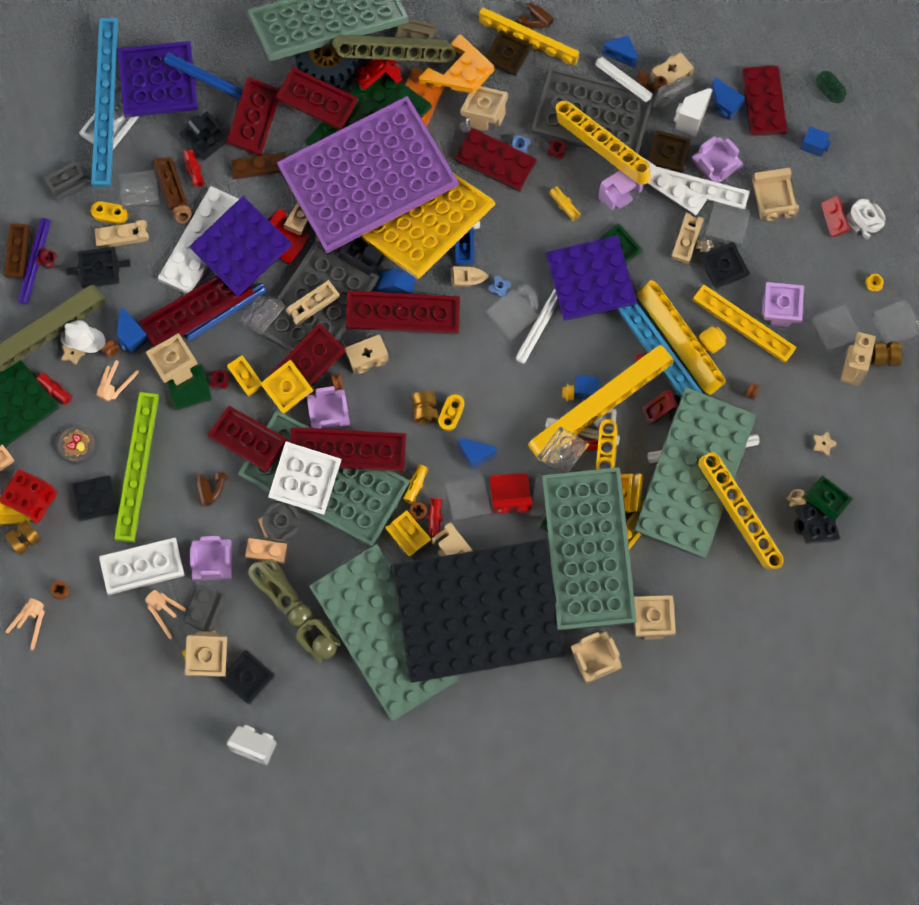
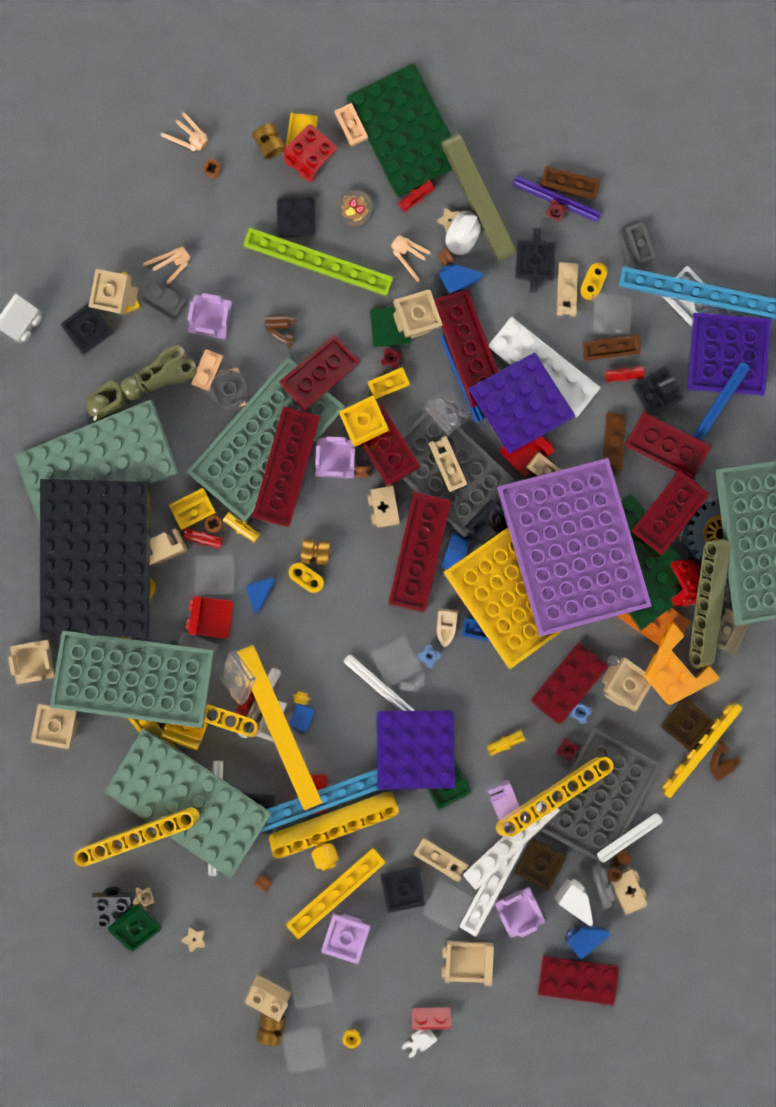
camera: 100 degrees right, 15 degrees up
white plate [99,537,185,595] -> none
medium nougat plate [173,205,191,223] -> none
white plate [268,442,342,515] -> none
blue slope [602,35,638,68] -> none
dark red plate [642,390,678,425] -> none
dark tan plate [696,240,714,252] -> none
blue brick [800,126,831,157] -> none
clear green plate [816,71,847,104] -> none
white tile [851,199,886,232] -> none

